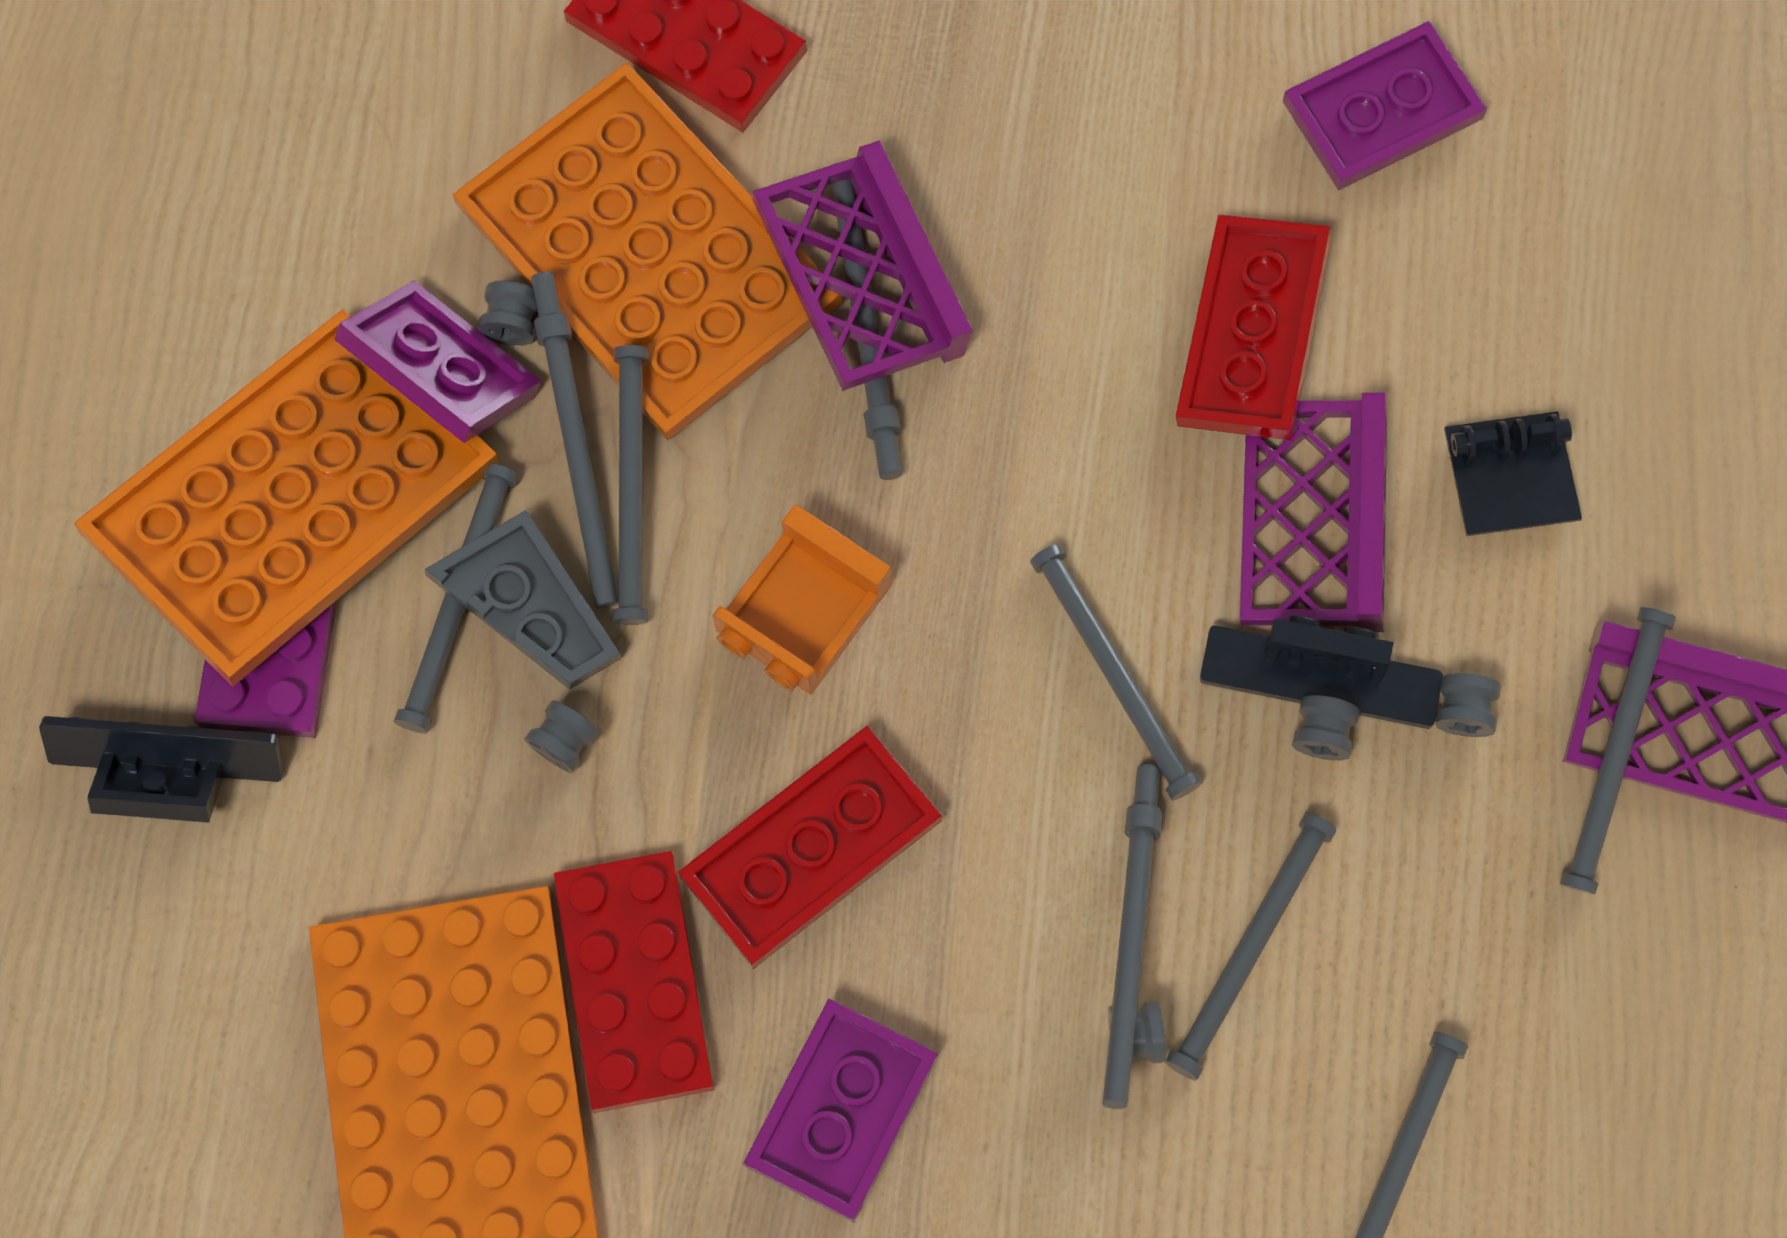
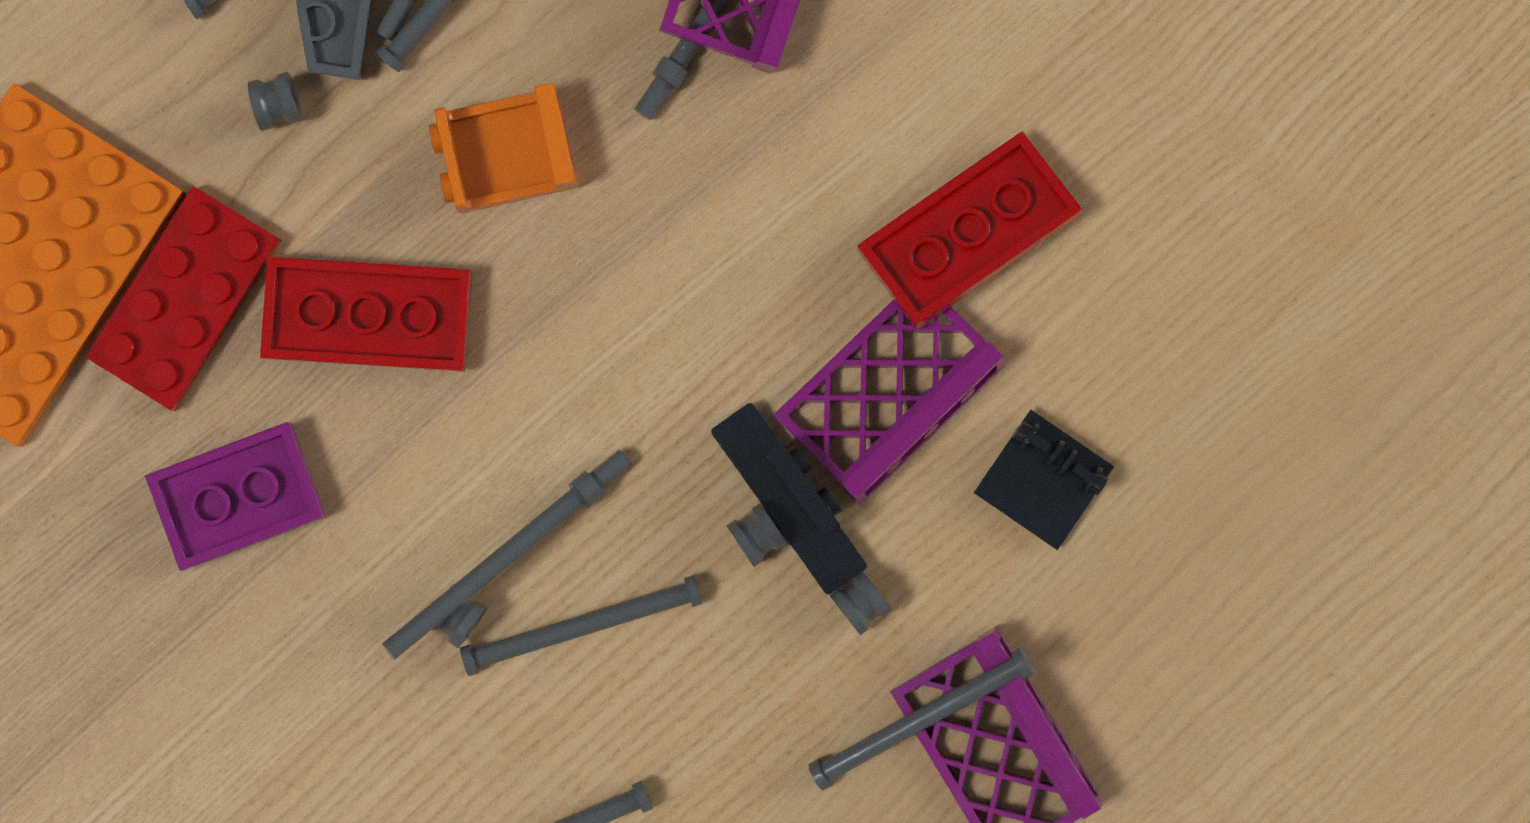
camera: 40 degrees right, 15 degrees up
dark grey bar [1030,544,1203,801] -> none
magenta plate [1282,21,1487,191] -> none

